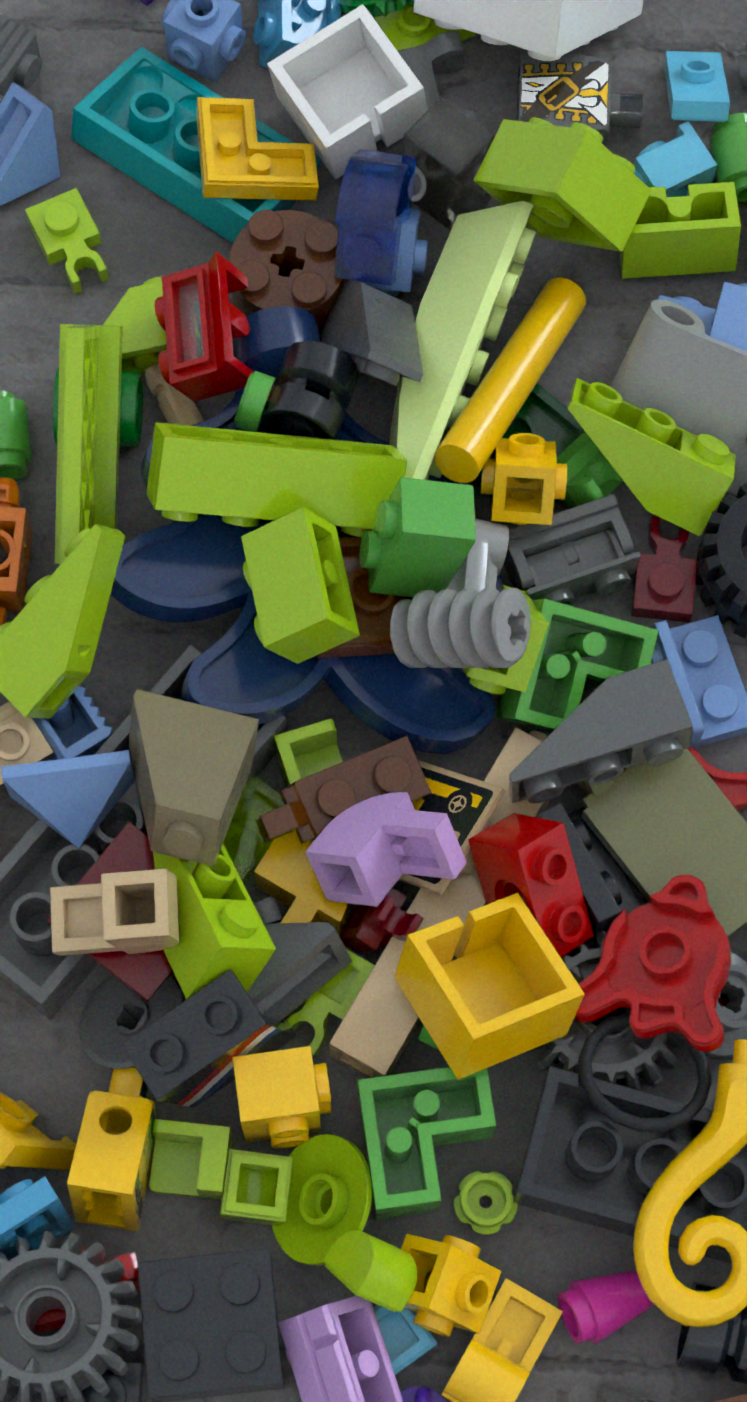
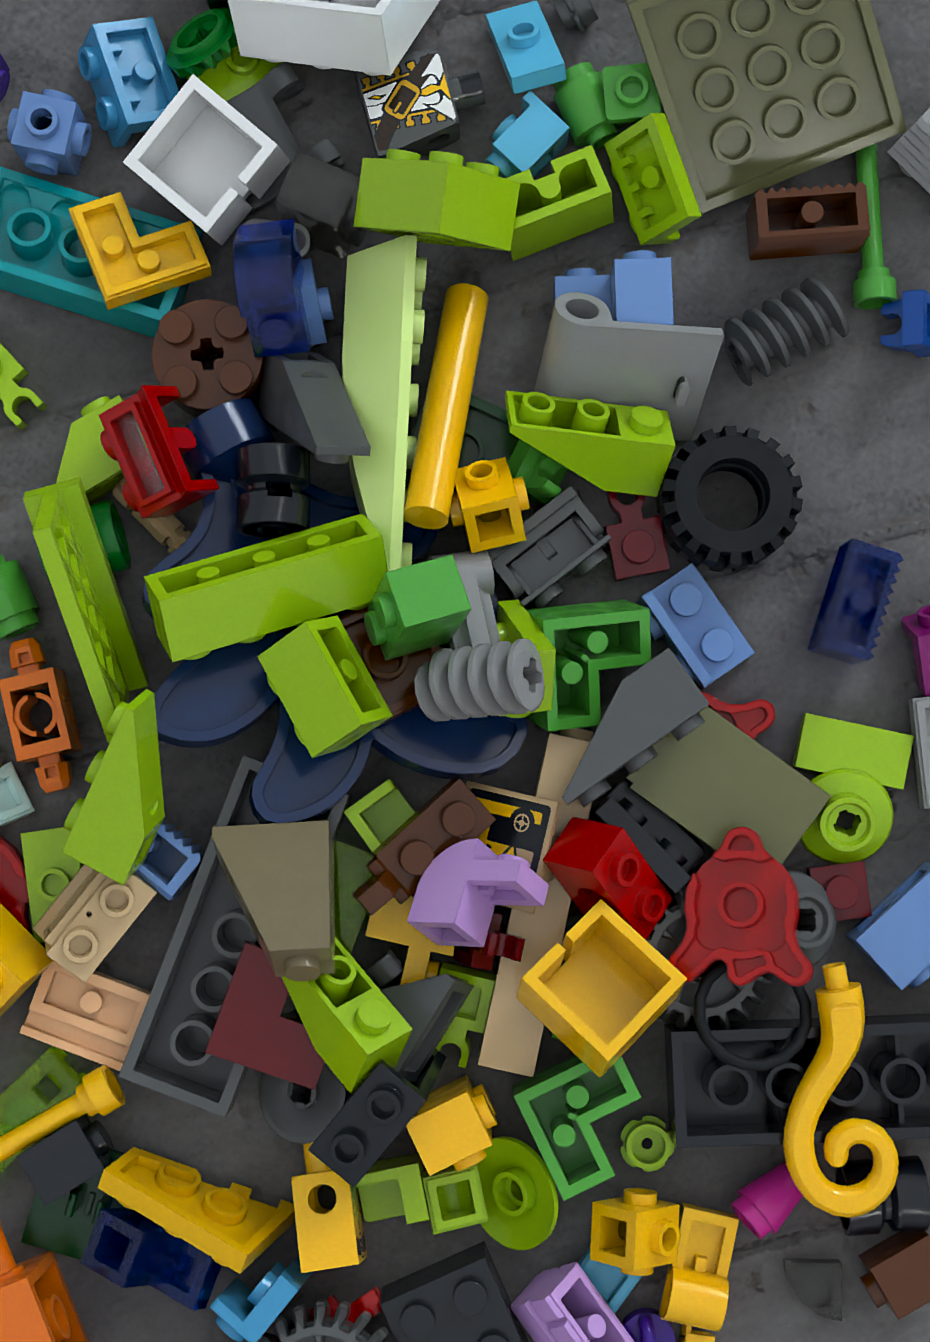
camera: 15 degrees left, 15 degrees up
medium blue slope [1,750,135,849] -> none
tan brick [50,869,179,956] -> none
bright green tile [234,371,276,432] -> none
lime brick [322,1230,417,1313] -> none

